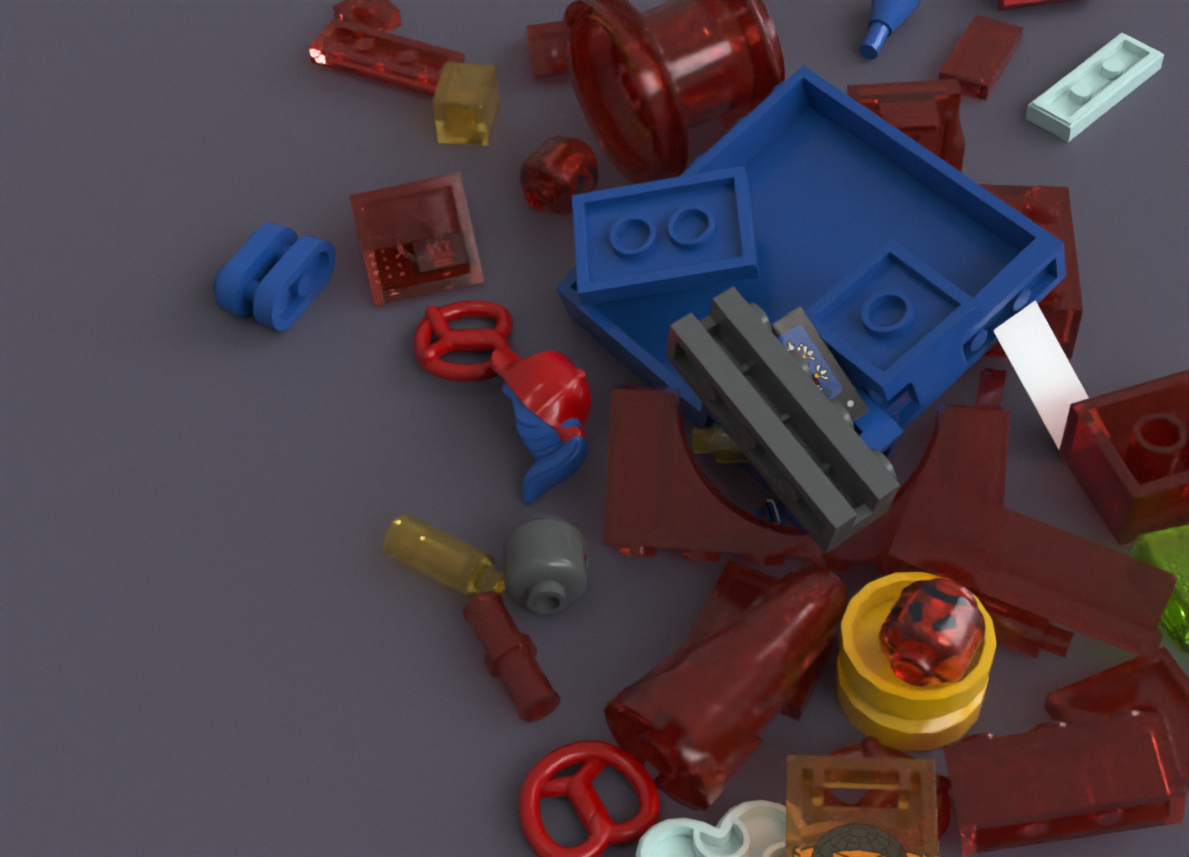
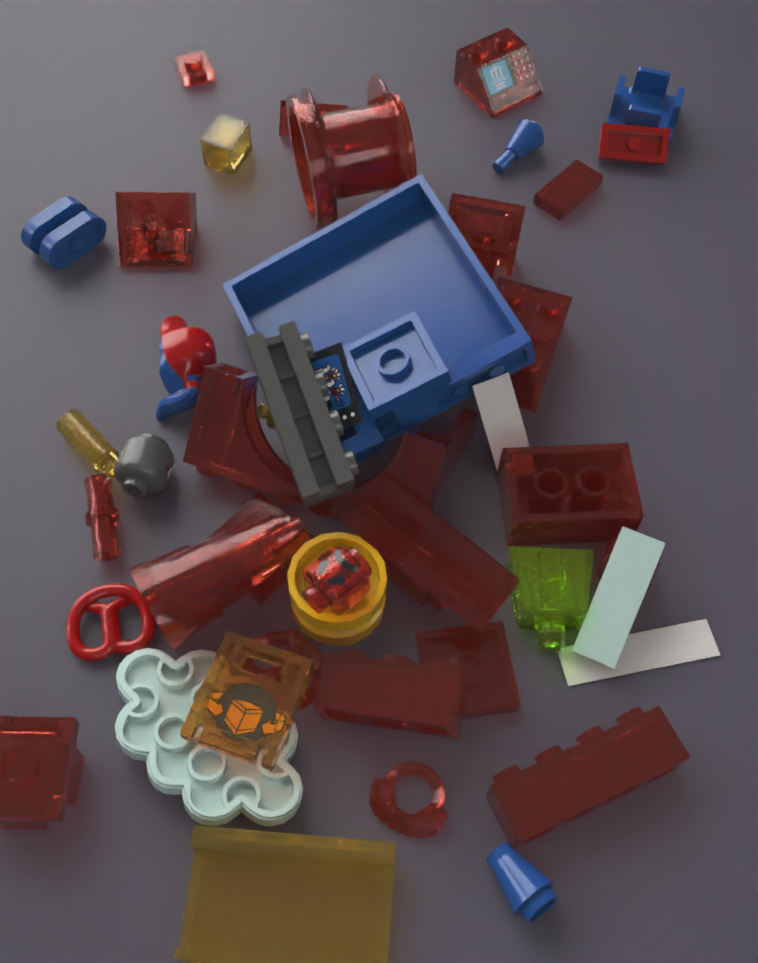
camera: 10 degrees right, 10 degrees up
clear red plate [309,19,466,99] -> none
red piece [413,300,513,382] -> none
clear red head [519,135,599,215] -> none
blue plate [572,166,759,306] -> none
light aqua tile [1025,32,1164,142] -> none

